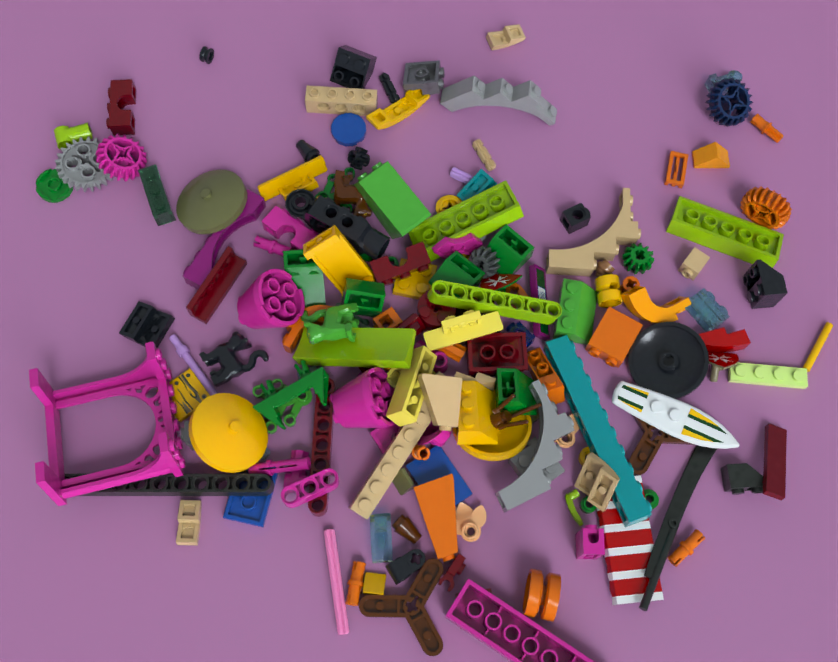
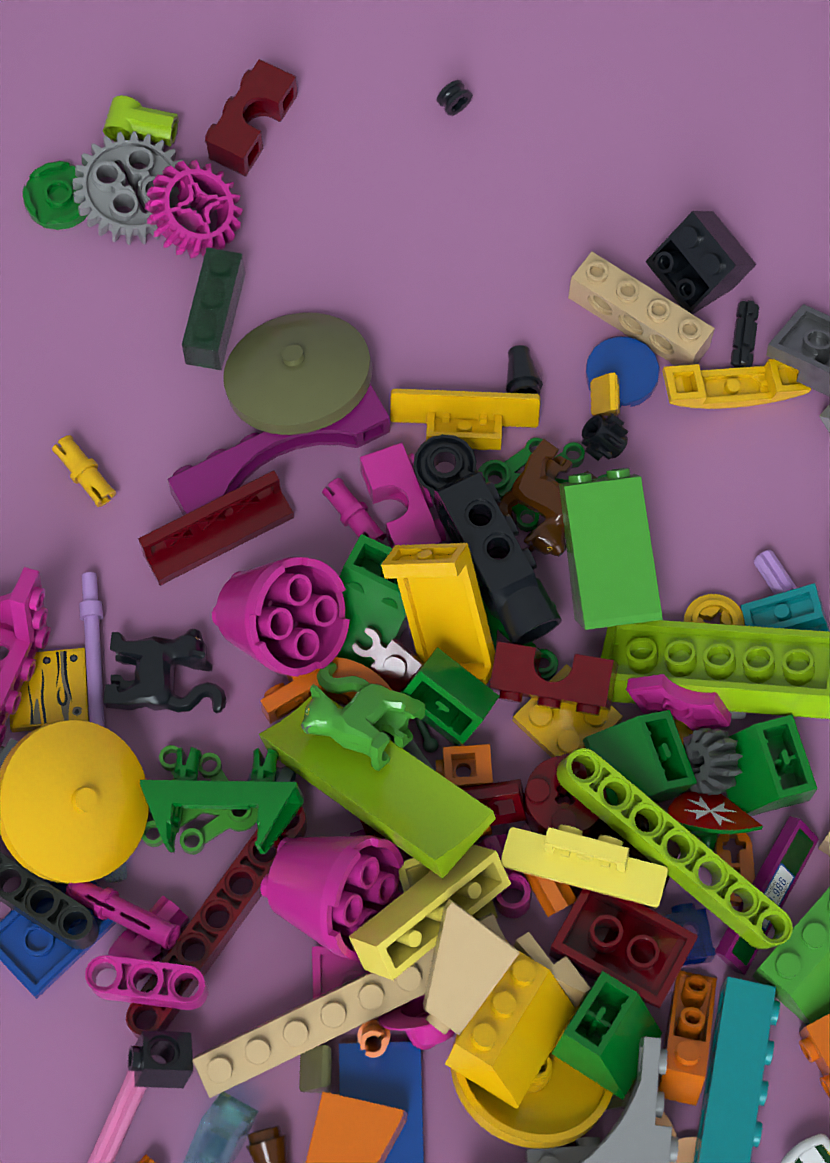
camera: 35 degrees right, 0 degrees up
black slope [119,301,175,348] -> none
reddish brown plant [490,394,542,430] -> none
none -> yellow pin [52,435,116,507]
none -> black brick [128,1030,193,1088]
none -> plate [351,626,424,692]
none -> yellow slope [590,373,620,416]

